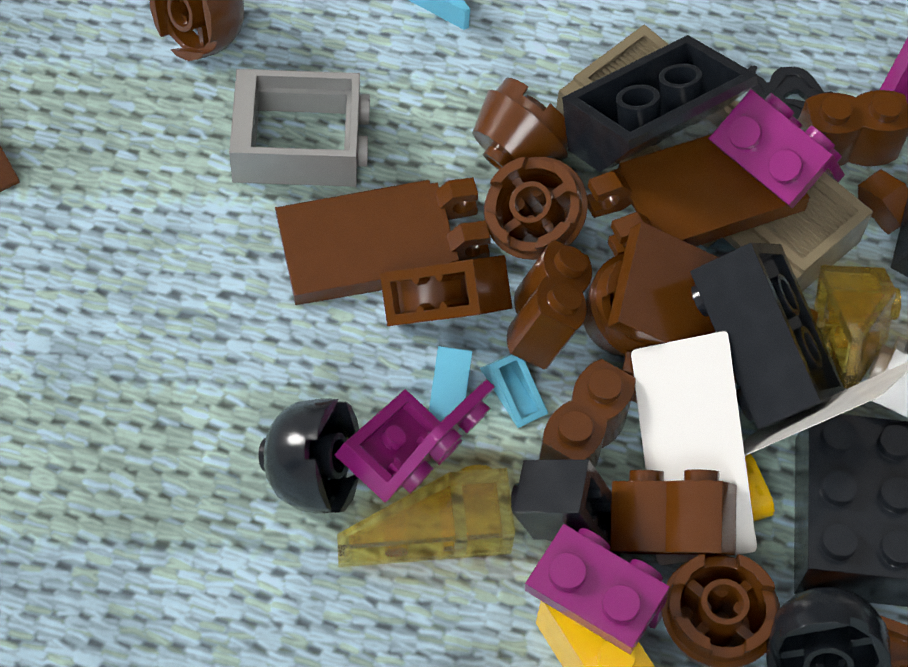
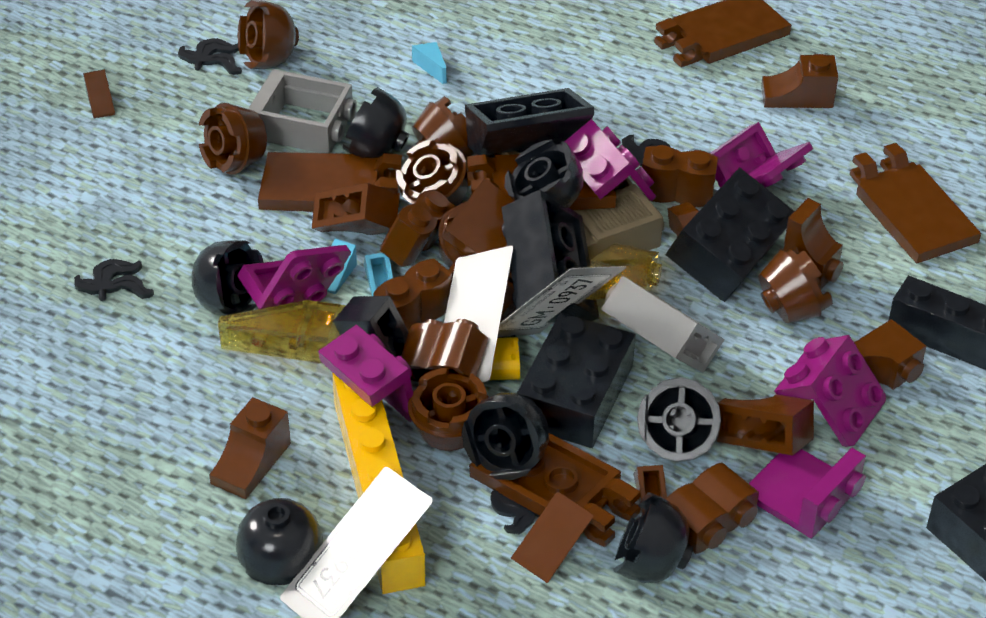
camera: 20 degrees right, 15 degrees down
none -> black piece [74,259,154,301]
none -> black piece [178,38,242,75]
none -> reddish brown cone [199,103,267,175]
none -> black cylinder [343,87,410,159]
none -> black cylinder [505,140,583,208]

